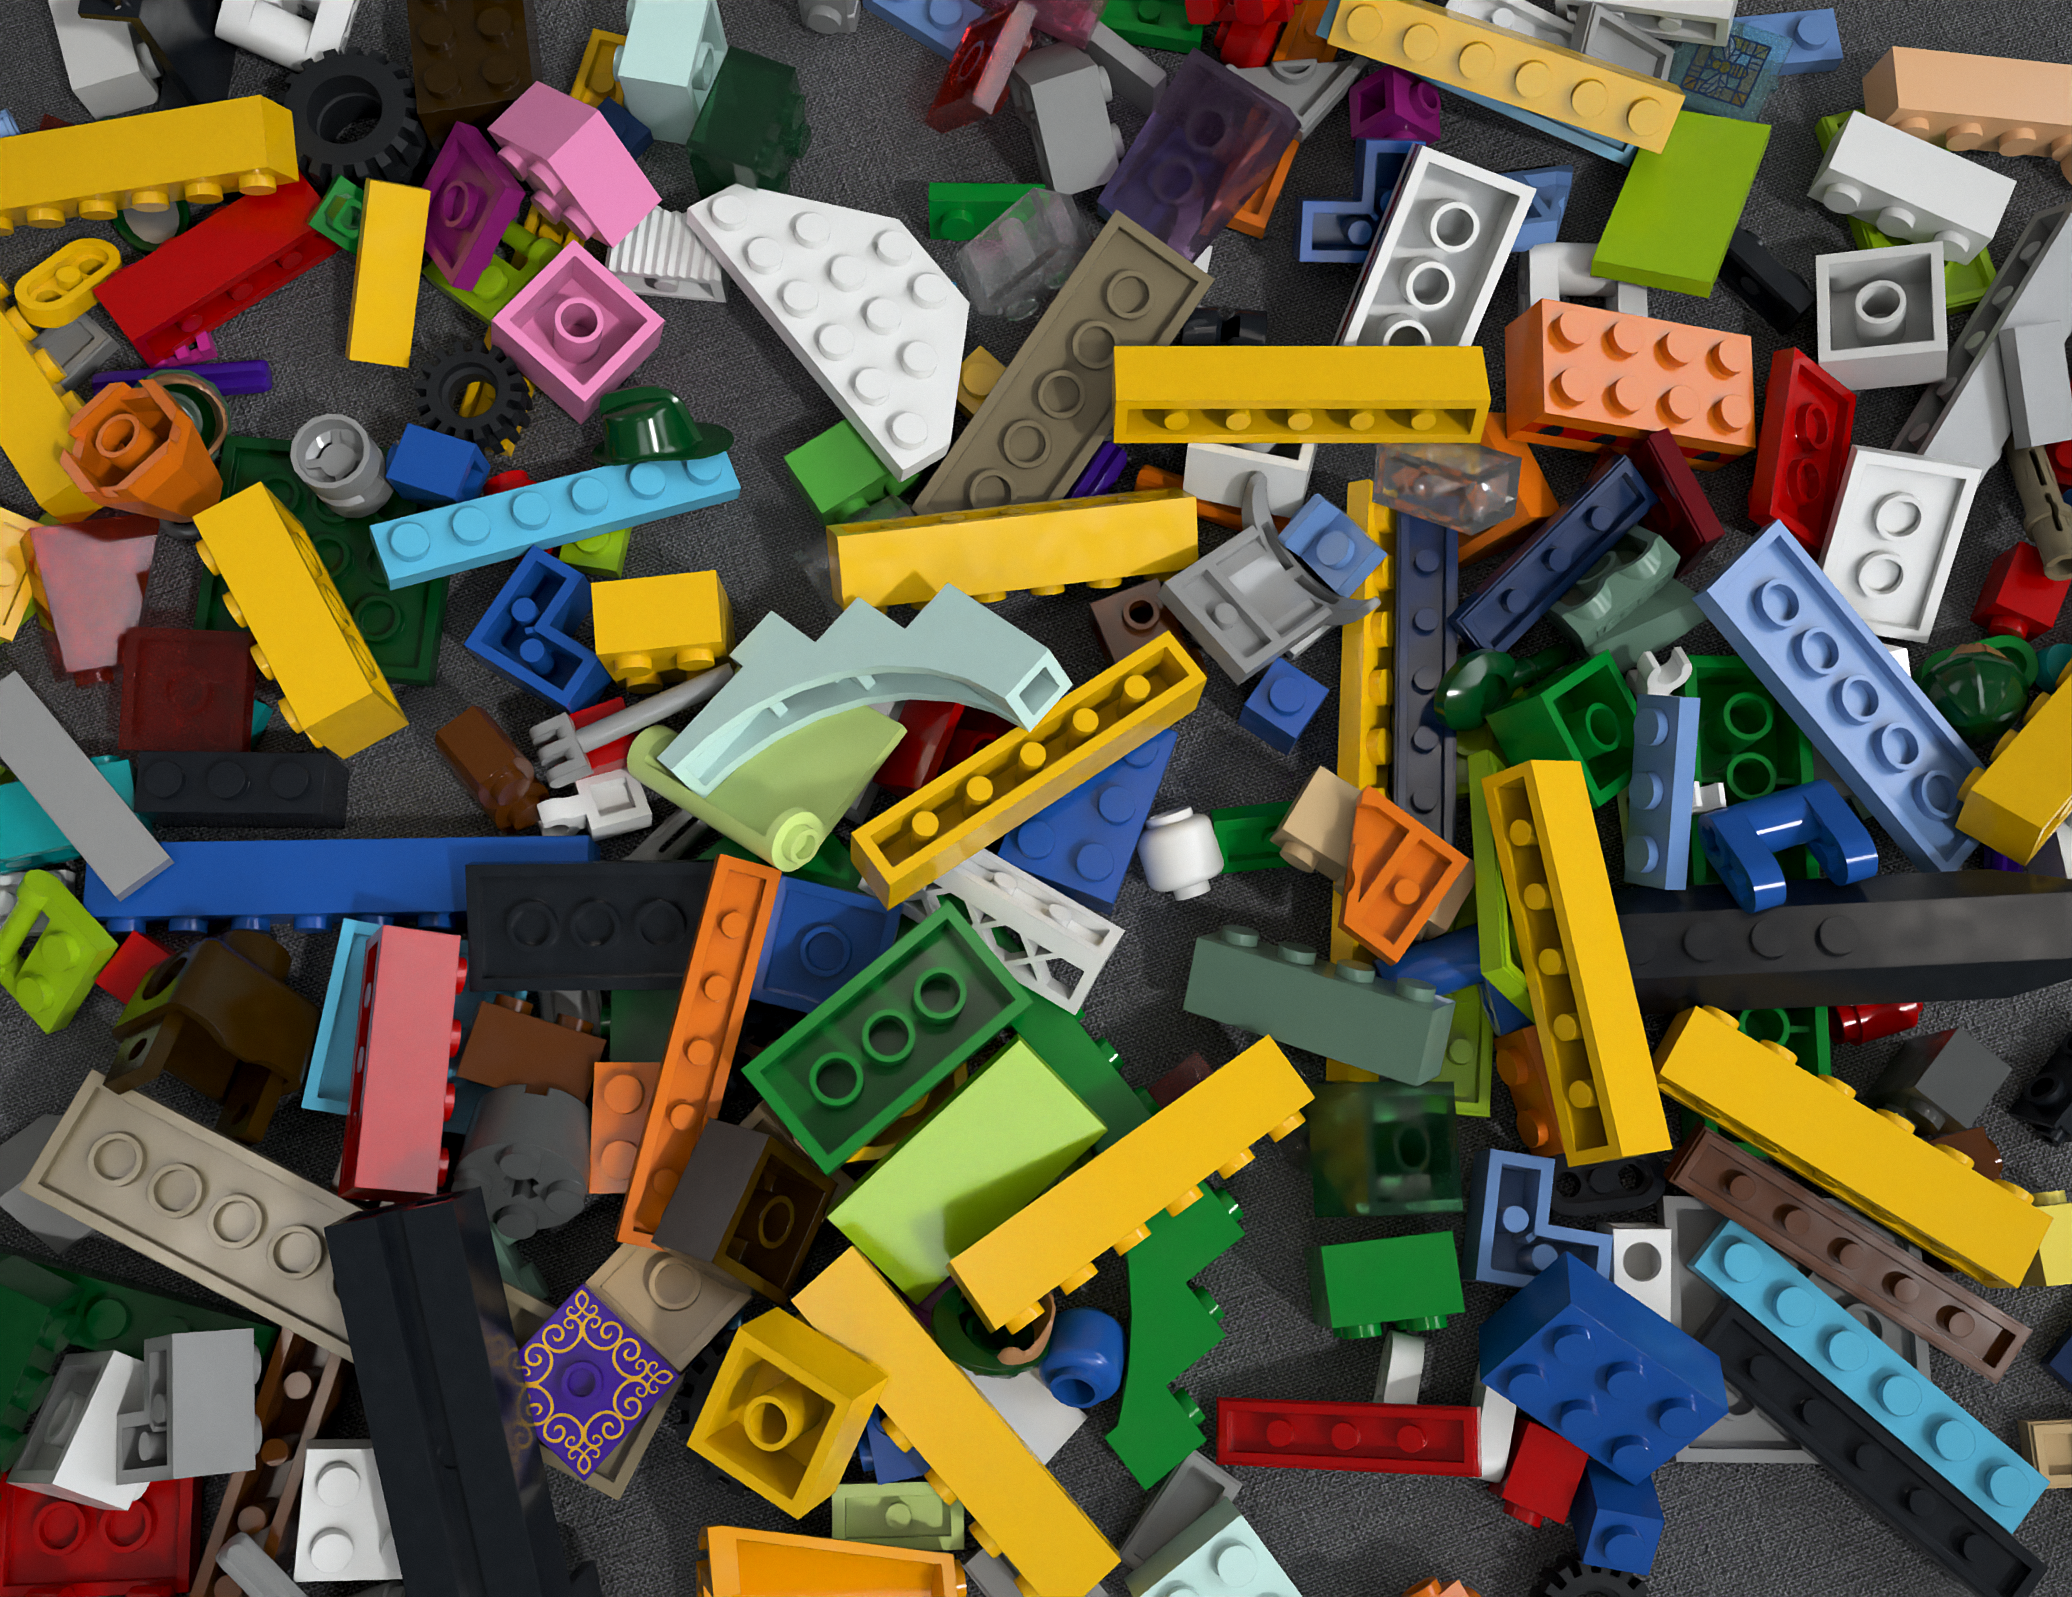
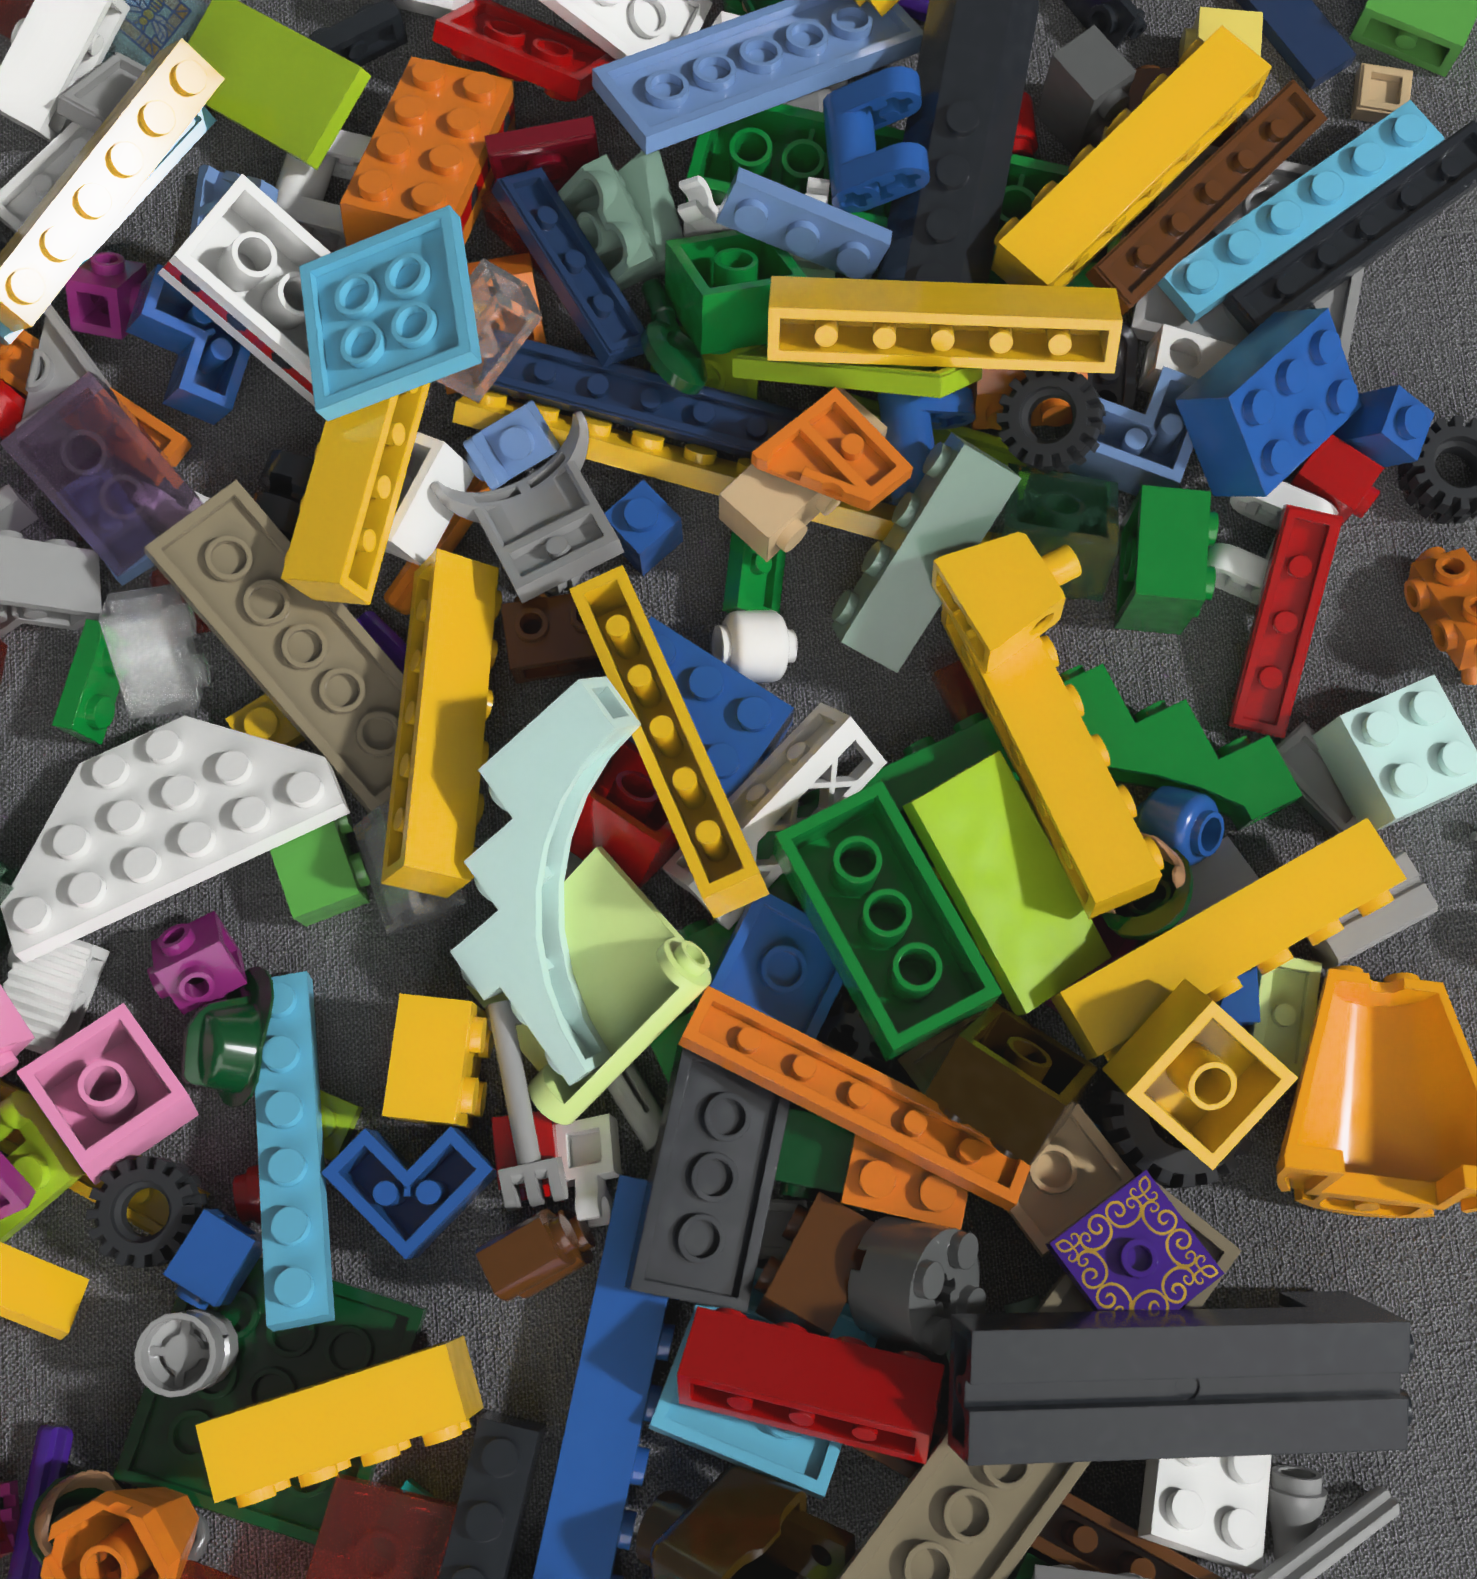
camera: 75 degrees left, 0 degrees up
none -> magenta brick [147,911,247,1015]
none -> medium azure plate [299,205,482,421]
none -> yellow torso [931,532,1082,674]
none -> black tyre [997,370,1106,473]

